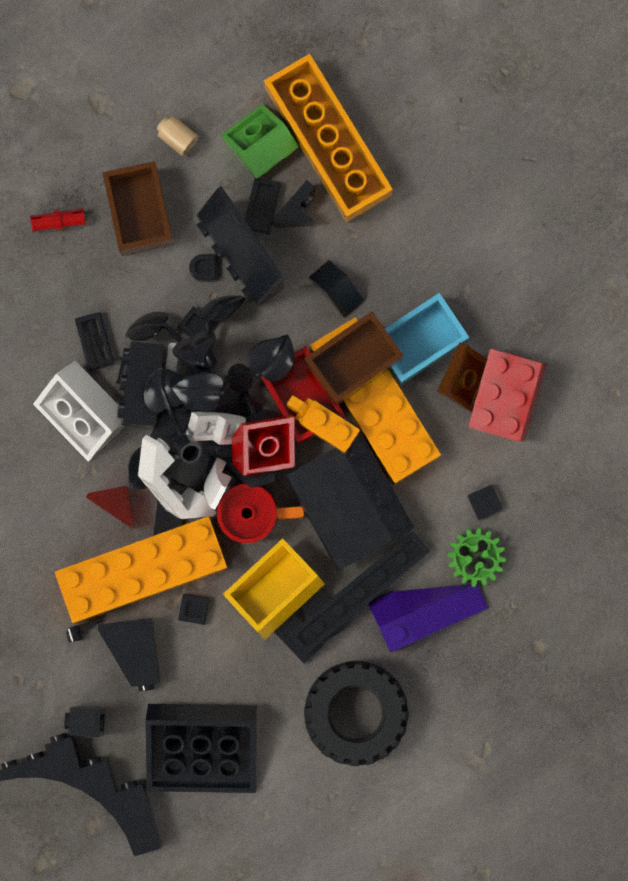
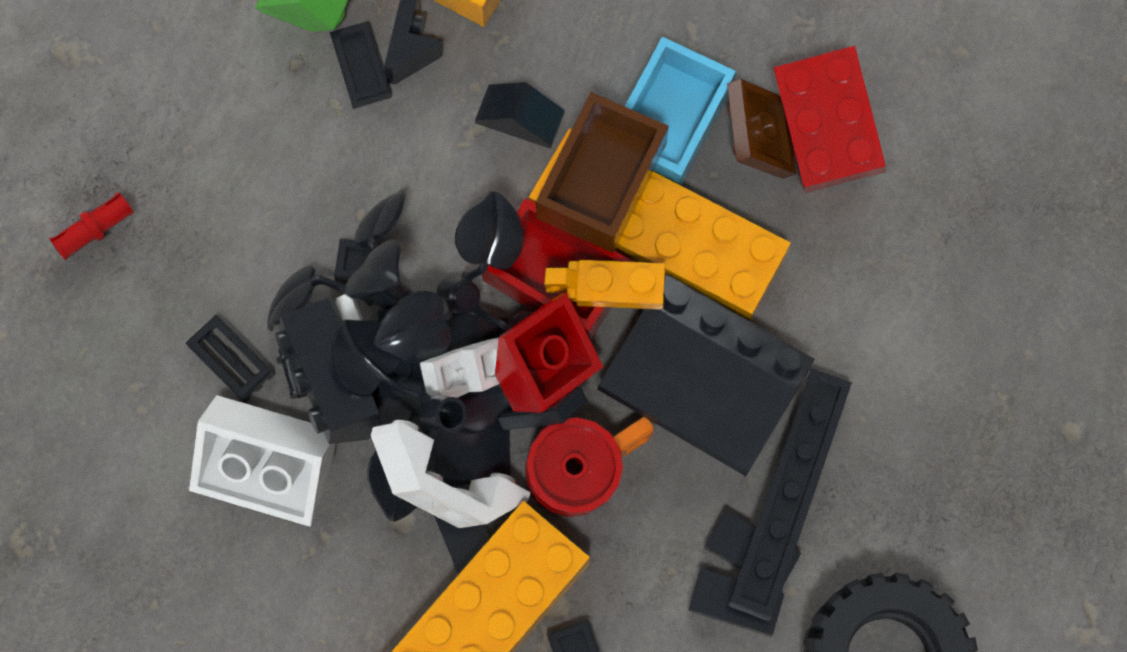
camera: 30 degrees left, 10 degrees down
clear red slope [86,486,136,529] -> none
reddish brown piece [102,161,174,256] -> none
tan brick [157,116,199,157] -> none
black tile [189,254,217,282] -> none
black slope [196,186,284,306] -> none
white slope [204,457,231,510] -> none
yellow piece [223,538,325,640] -> none
dark purple wedge [368,584,488,652] -> none
bright green gear [446,528,506,587] -> none
black tile [467,485,503,520] -> none

